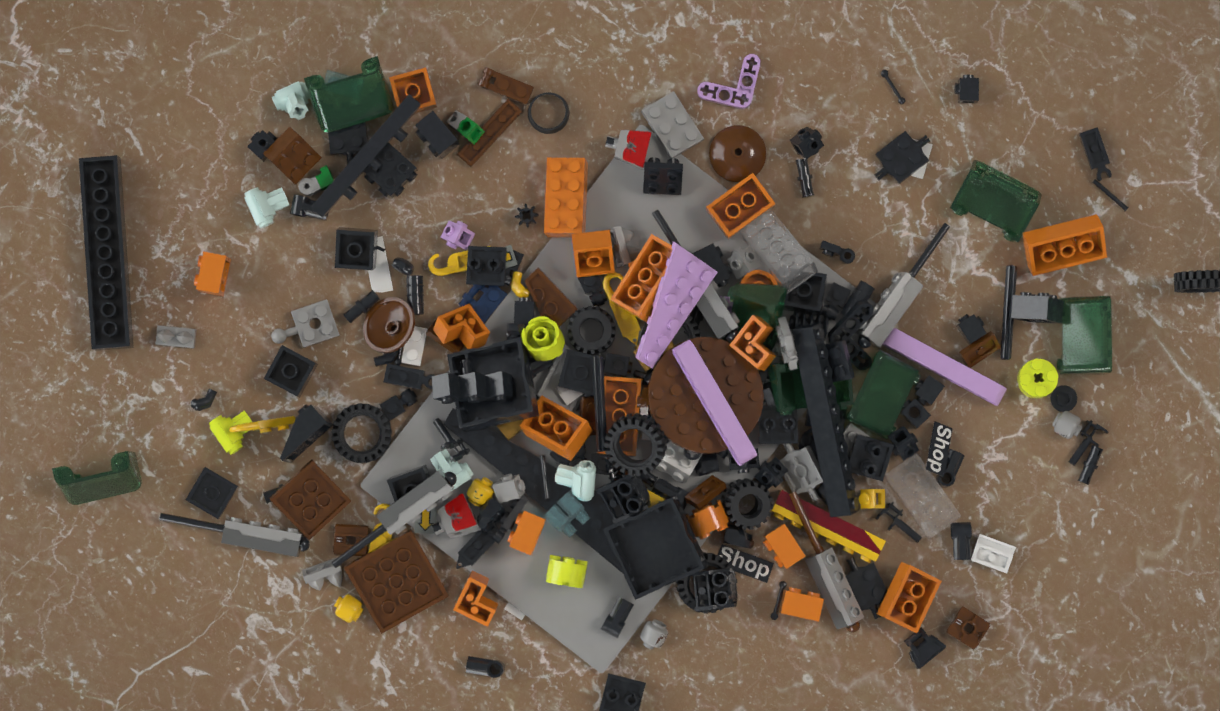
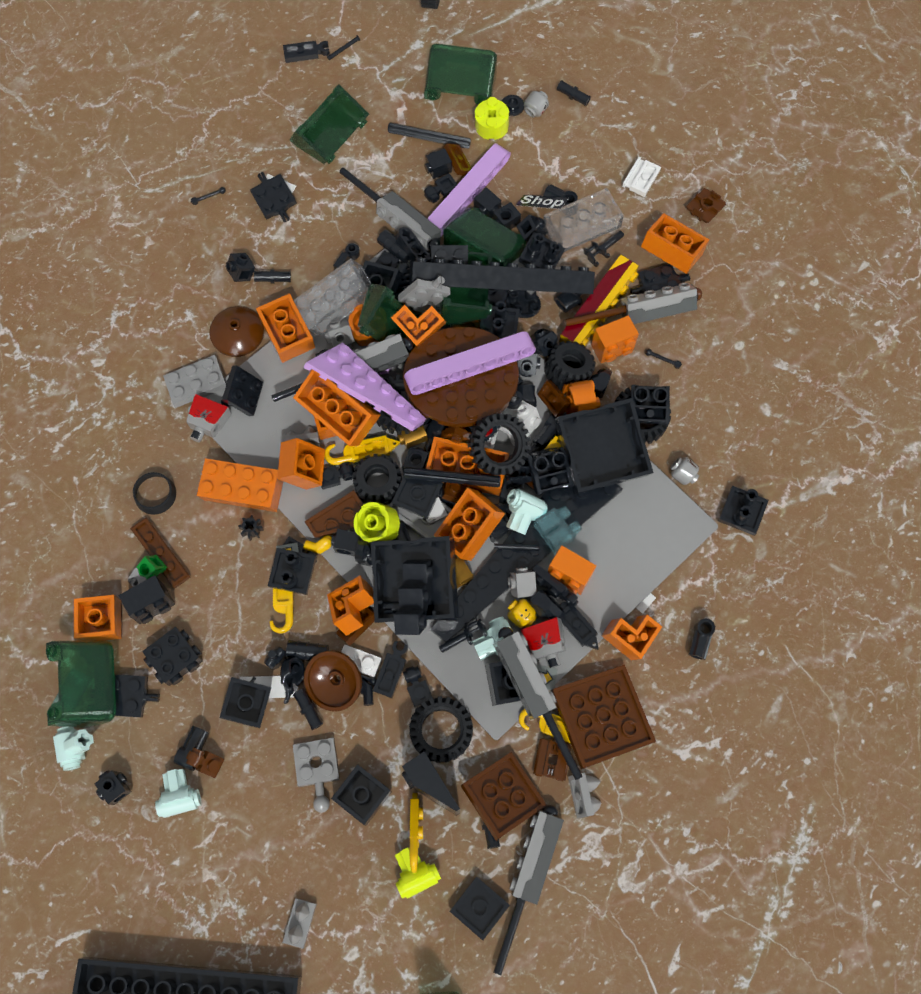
camera: 85 degrees left, 15 degrees down
black arm [191,388,217,411] -> none
orange brick [194,251,231,297] -> none
reddish brown brick [263,127,322,185] -> none
leg [298,165,334,196] -> none
black piece [311,94,421,218] -> none
yellow head [334,594,364,623] -> none
lavender brick [441,221,475,250] -> none
dark blue plate [459,285,508,324] -> none
reddish brown plate [477,67,534,105] -> none
neon yellow brick [546,555,588,588] -> none
black piece [601,597,634,638] -> none
lavender beam [697,54,760,109] -> none
black sticker [718,544,774,583] -> none
black plate [762,381,777,408] -> none
light grey plate [779,444,823,502] -> none
orange brick [779,587,824,622] -> none
yellow brick [859,489,885,509] -> none
black piece [904,627,946,669] -> none
black piece [950,522,972,560] -> none
black brick [954,74,979,103] -> none
brick [1011,292,1064,324] -> none
orange brick [1022,214,1107,276] -> none
black piece [1068,420,1109,466] -> none
none -> reddish brown plate [186,747,225,778]
none -> black piece [280,658,305,704]
none -> black plate [424,173,458,203]

